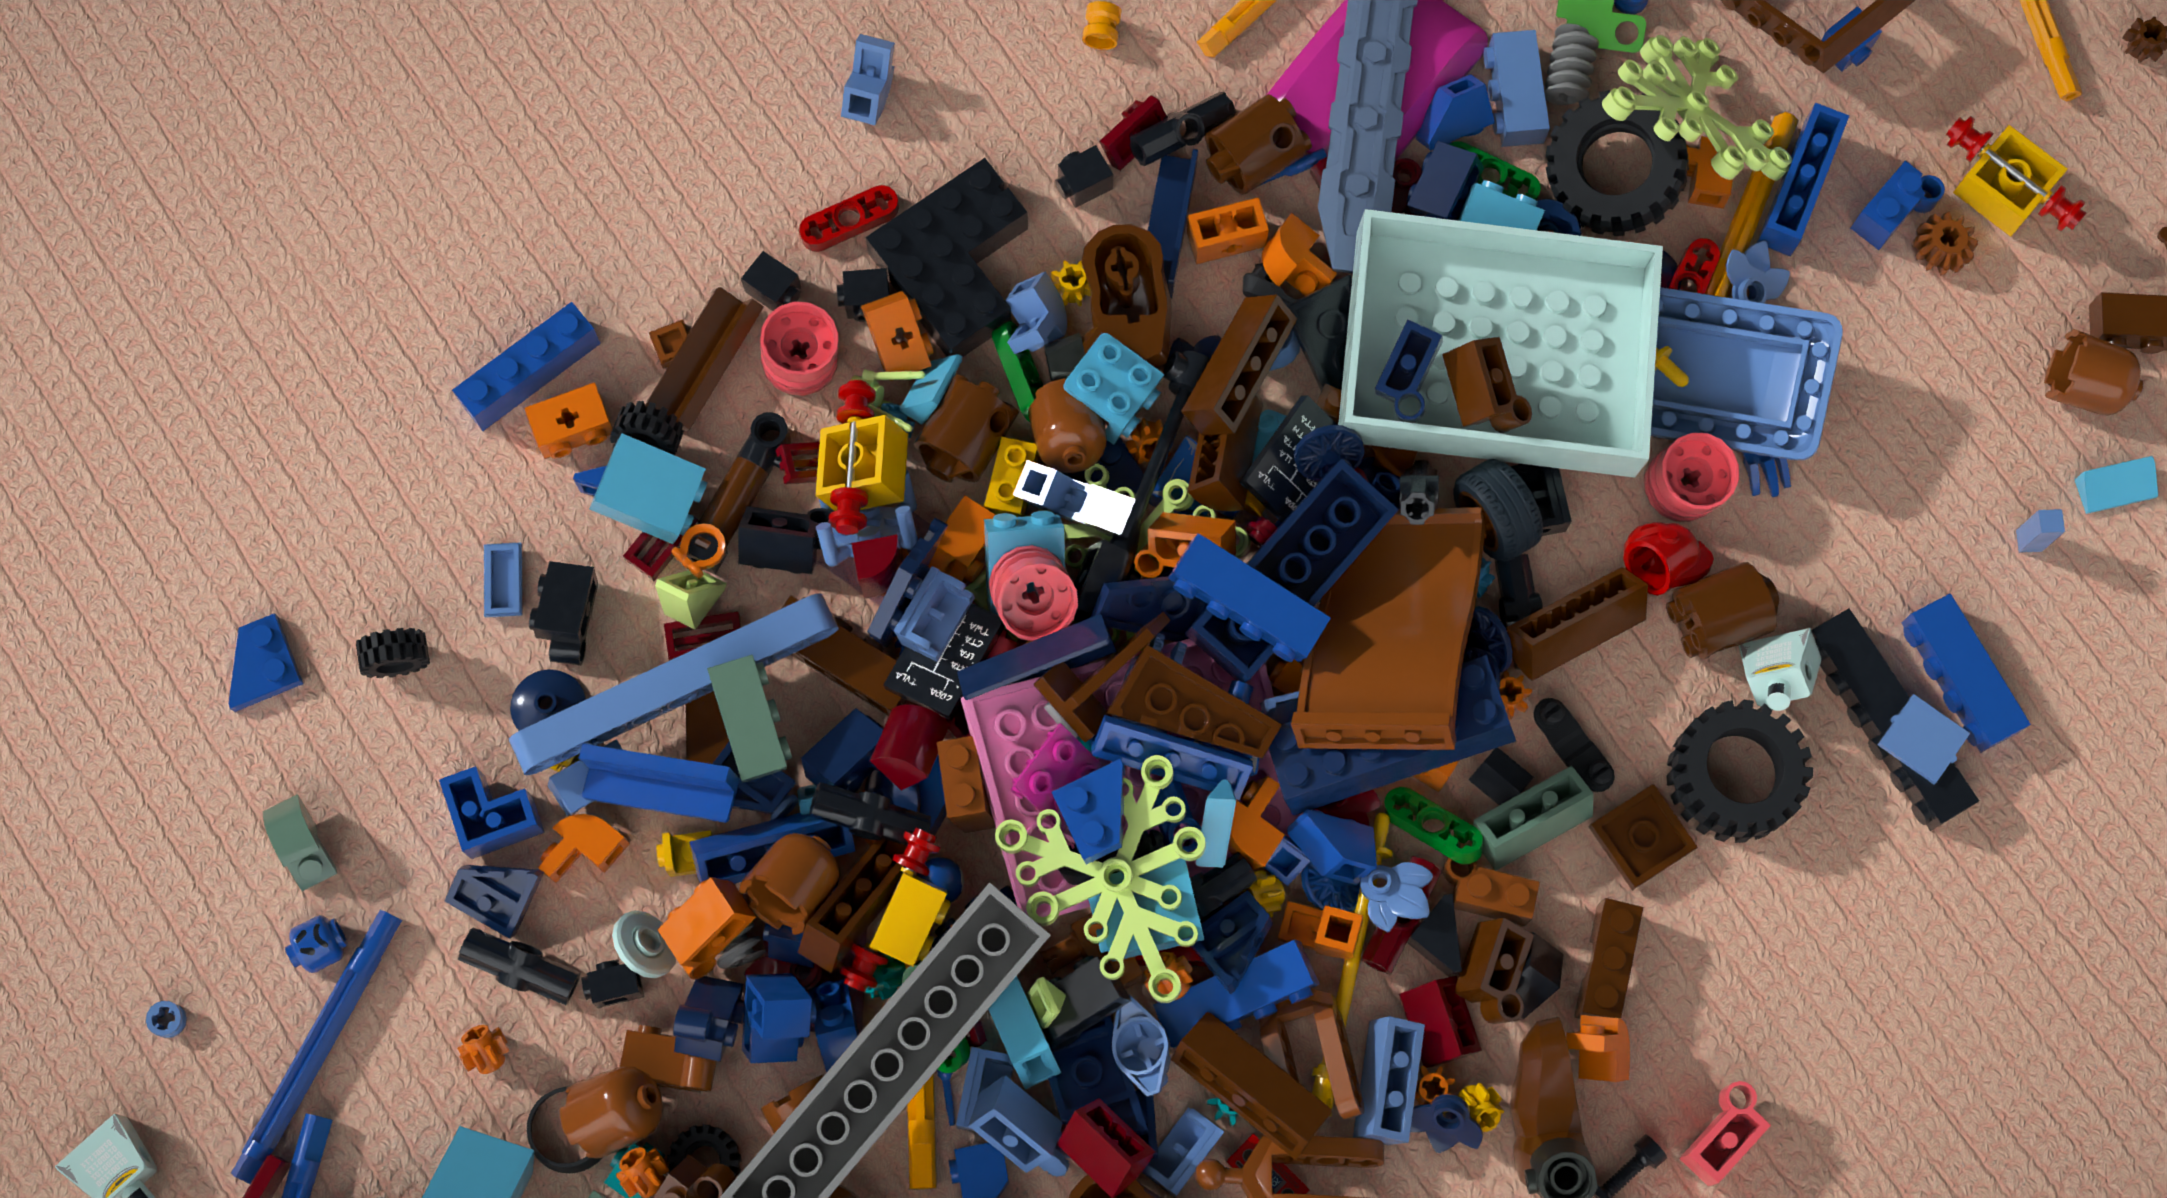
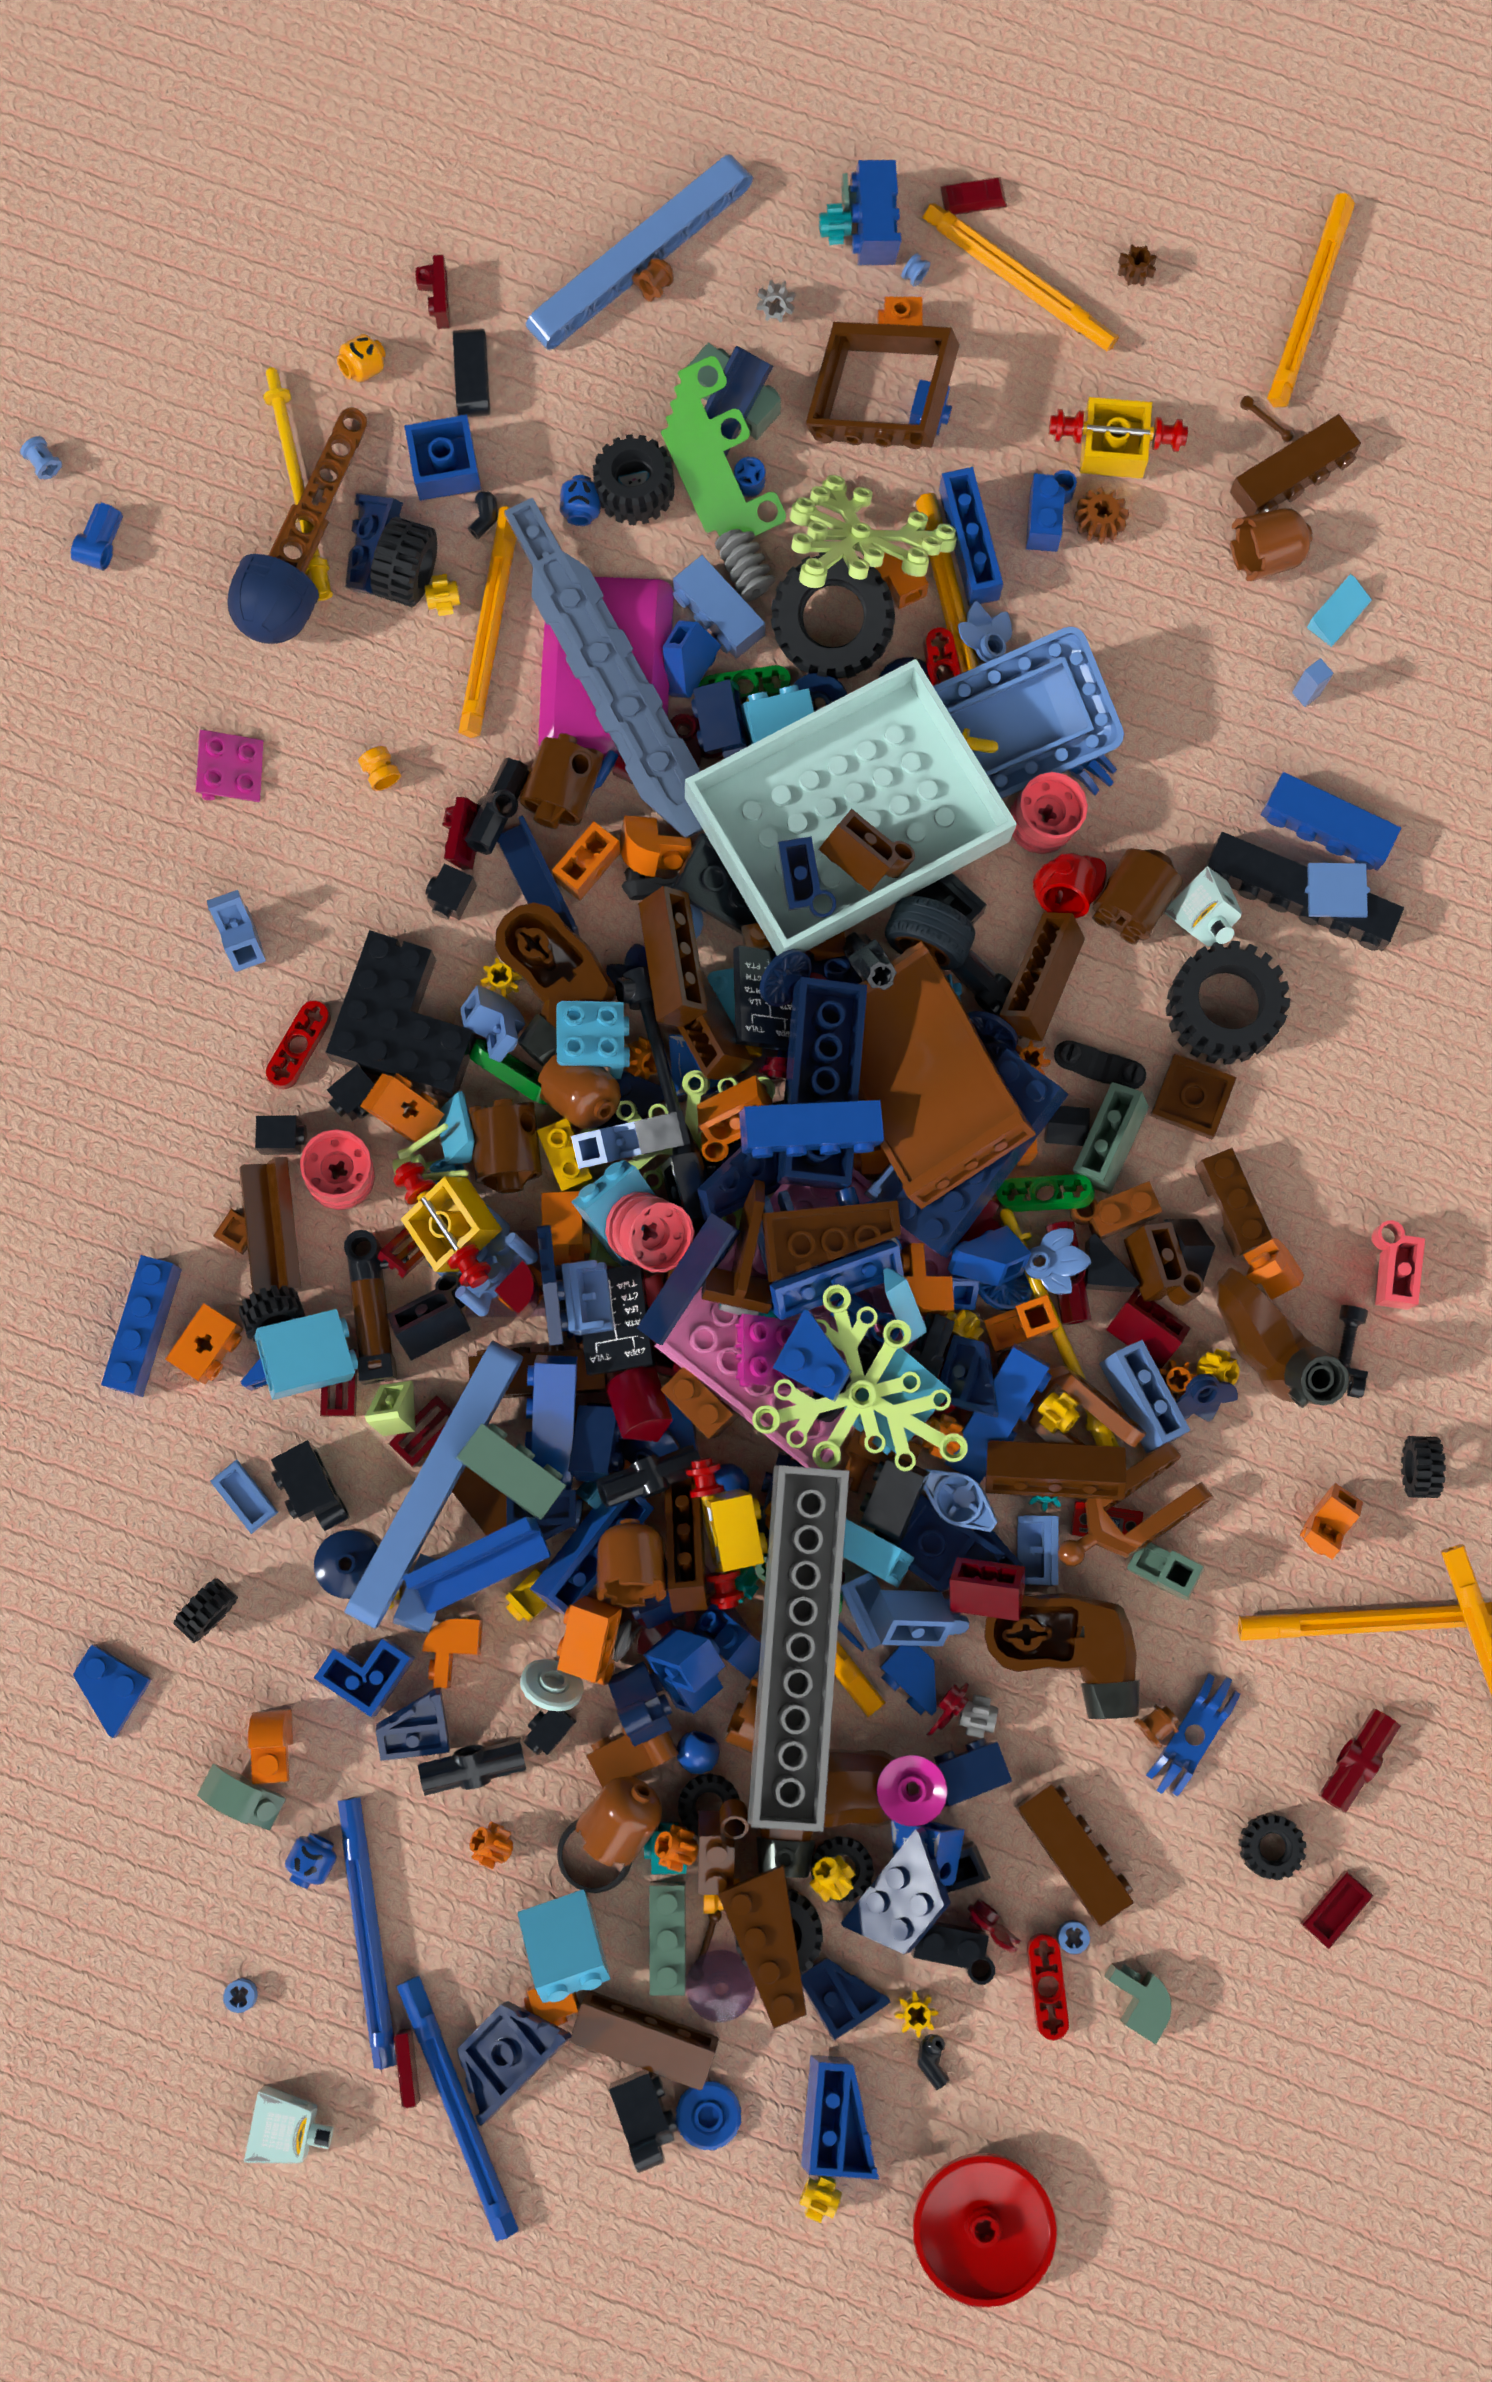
camera: 35 degrees left, 5 degrees up
orange piece [671,523,727,579] -> none
yellowish green slope [1026,977,1066,1029] -> none
none -> orange brick [248,1709,293,1784]
none -> blue brick [525,1355,578,1490]
none -> blue piece [677,1730,720,1774]
none -> yellow gear [1038,1392,1080,1434]

